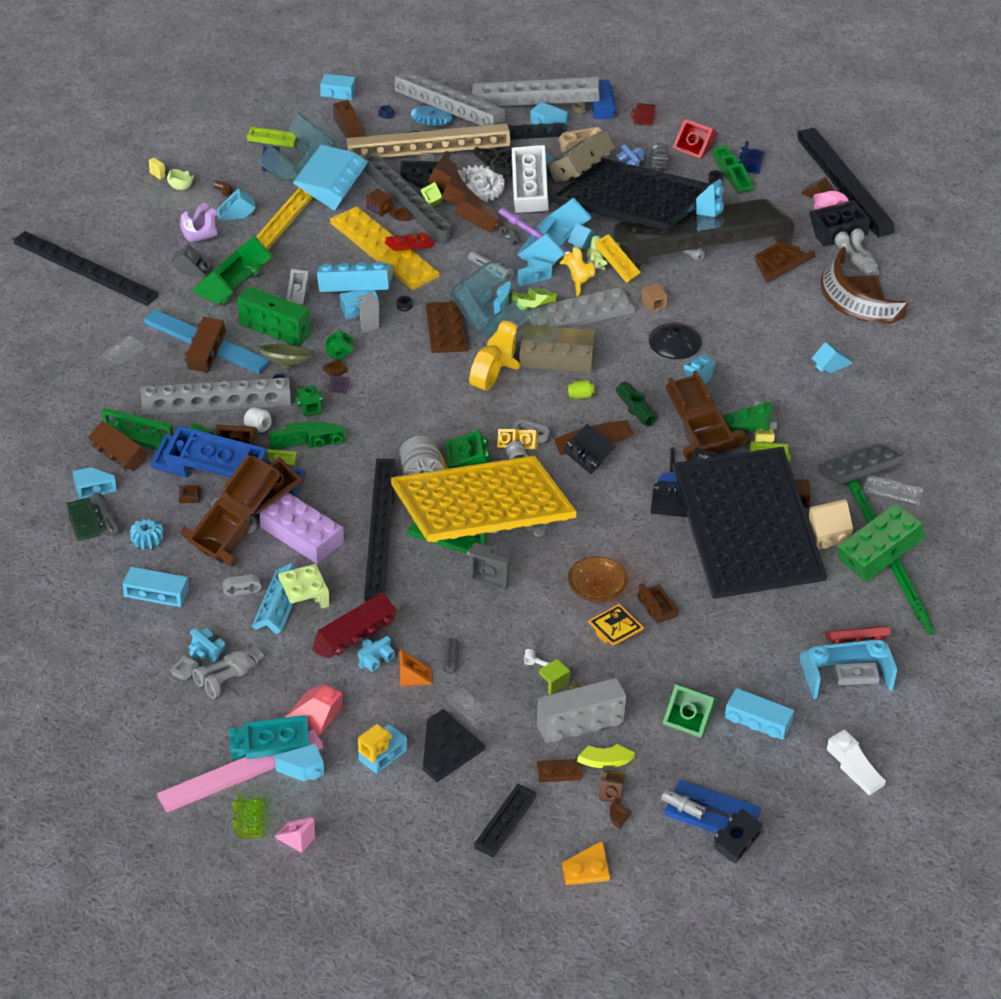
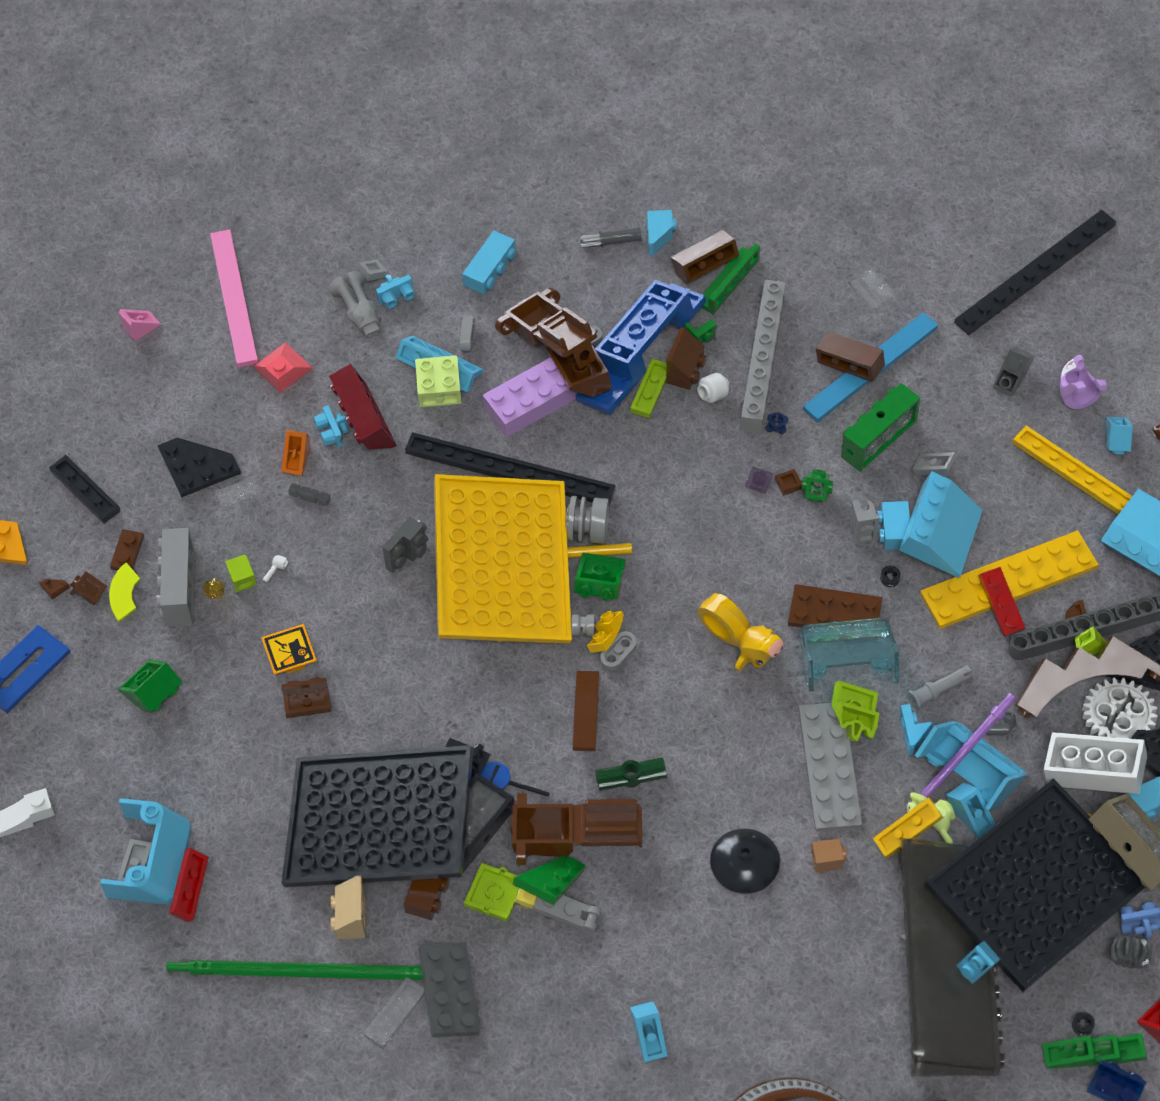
camera: 110 degrees right, 15 degrees up
clear green brick [66,497,103,542] -> none
medium azure gear [130,518,164,550] -> none
reddish brown tile [179,486,200,503] -> none
green windscreen [191,235,273,304] -> none
teal tile [229,715,310,760] -> none
clear neon green bracket [233,792,265,839] -> none
olive dish [260,344,314,369] -> none
green slope [269,422,346,450] -> none
medium azure slope [274,744,324,781] -> none
green brick [295,385,323,416] -> none
yellow brick [358,724,392,763] -> none
medium azure brick [358,724,407,774] -> none
reddish brown brick [366,188,393,216] -> none
medium azure slope [493,281,511,317] -> none
dark tan slope [520,325,595,373] -> none
yellow animal [560,246,595,297] -> none
black hinge [563,424,615,474] -> none
lime brick [568,380,595,400] -> none
clear orange dish [568,556,628,602] -> none
light grey pin [661,788,706,820] -> none
medium azure slope [683,355,716,384] -> none
medium azure brick [725,688,794,740] -> none
reddish brown wing [755,242,815,283] -> none
green brick [838,503,924,582] -> none

